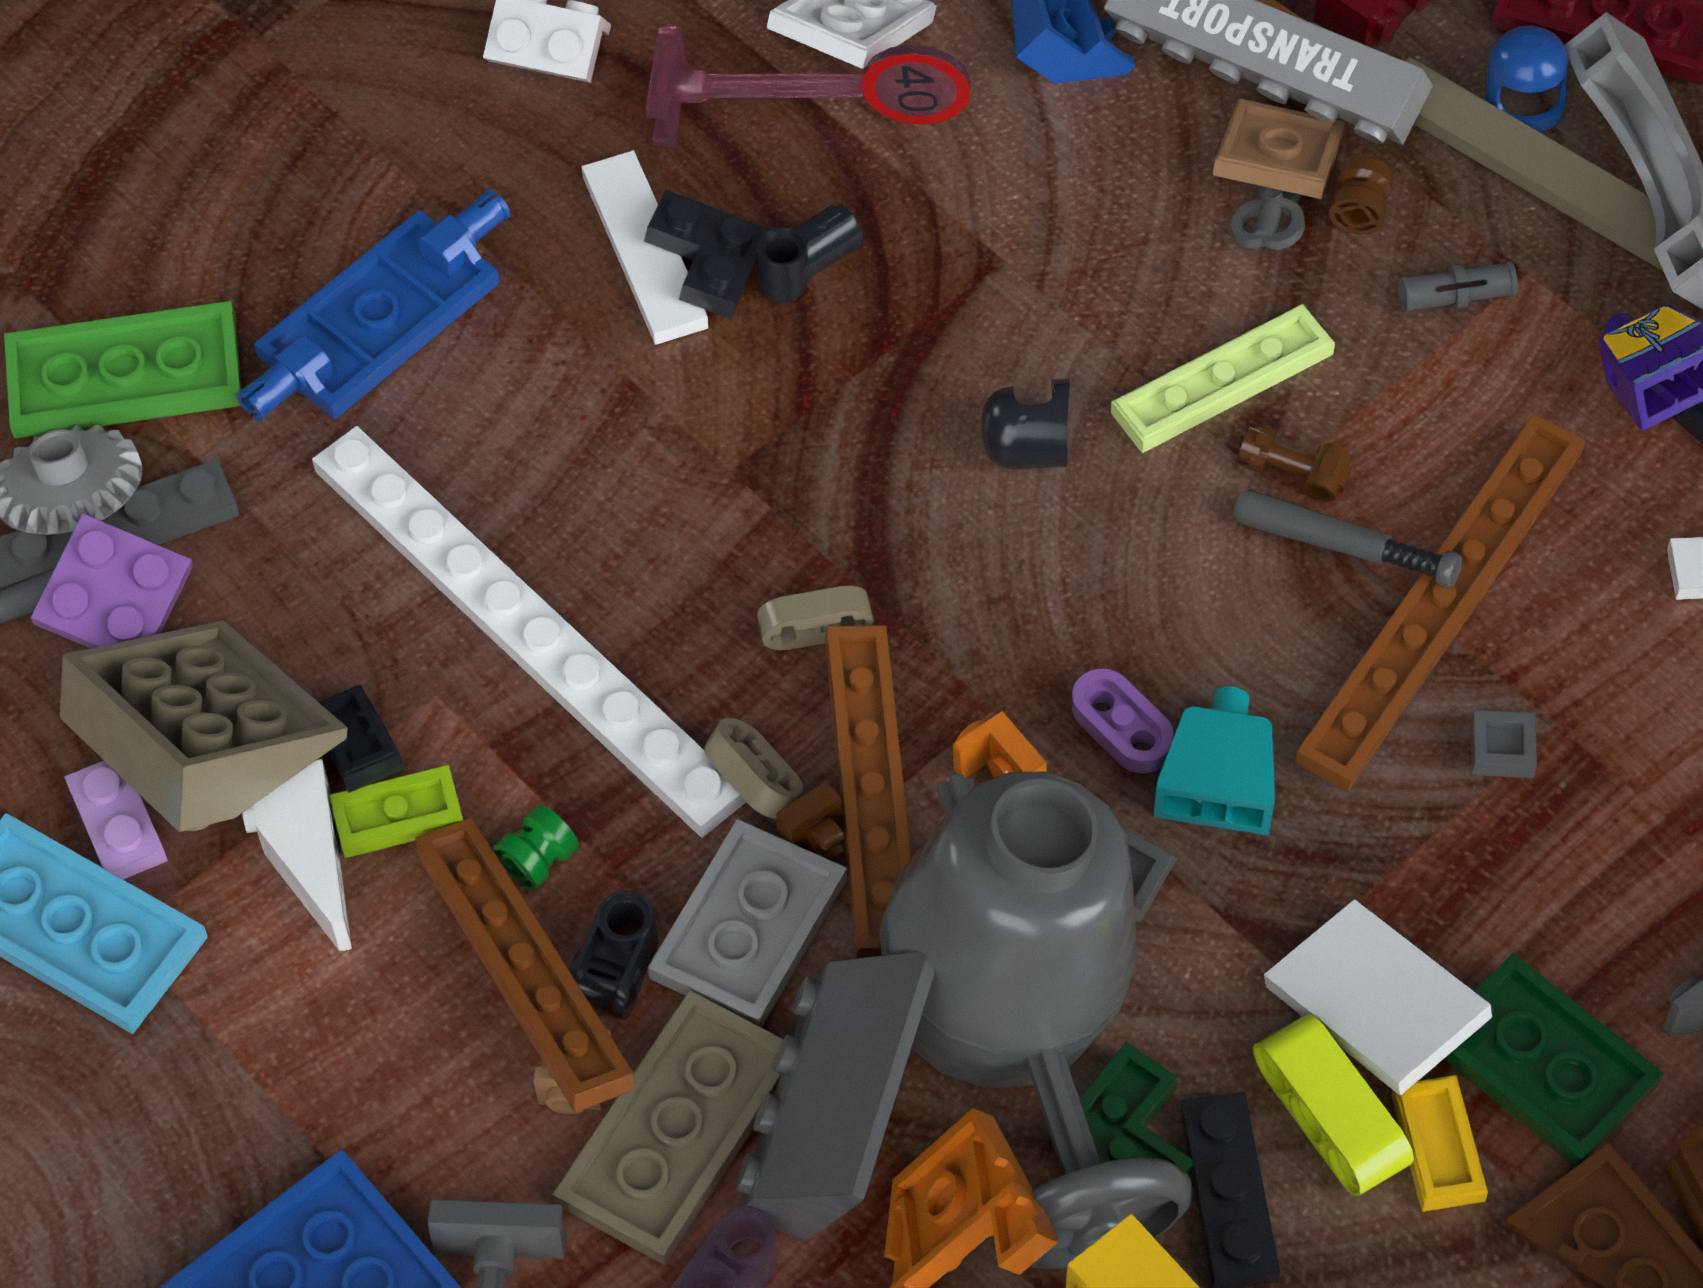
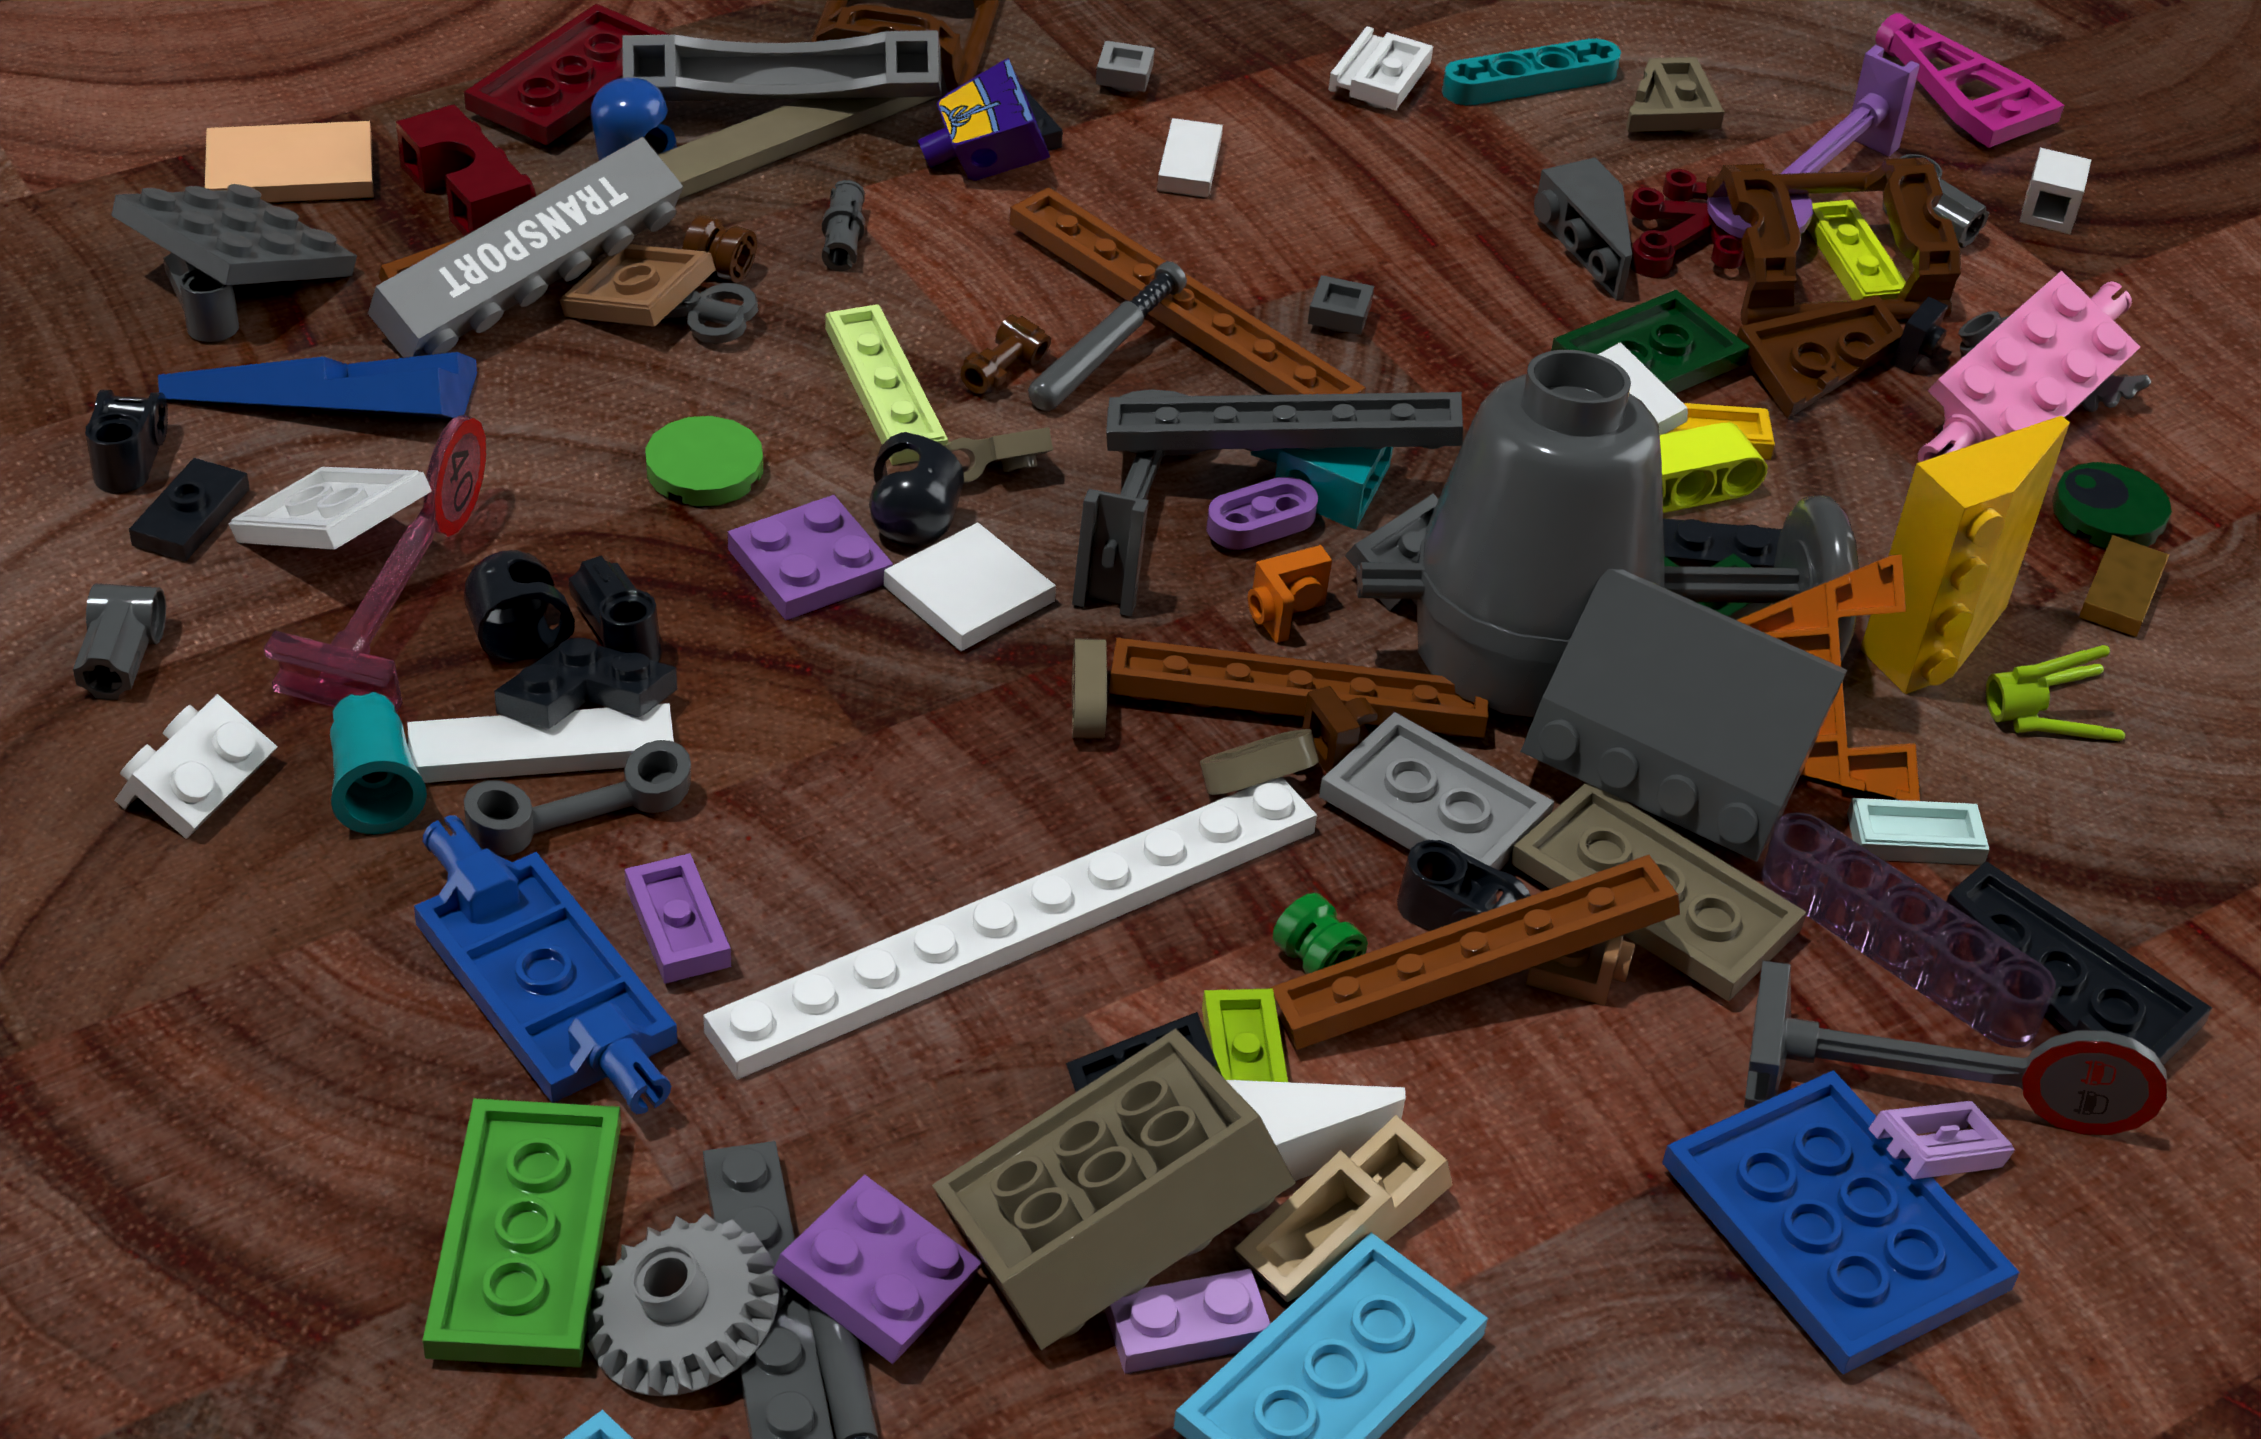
camera: 85 degrees left, 15 degrees down
none -> teal plant [330,692,427,834]
none -> black helmet [464,550,575,663]
none -> dark grey piece [464,740,691,856]
none -> medium lavender plate [625,853,731,984]
none -> bright green tile [645,416,763,507]
none -> medium lavender plate [728,495,893,620]
none -> white tile [884,522,1056,651]
none -> dark tan plate [944,427,1053,484]
none -> dark grey piece [1072,389,1198,616]
none -> dark grey plate [1106,392,1463,453]
none -> tan slope [1234,1115,1453,1302]

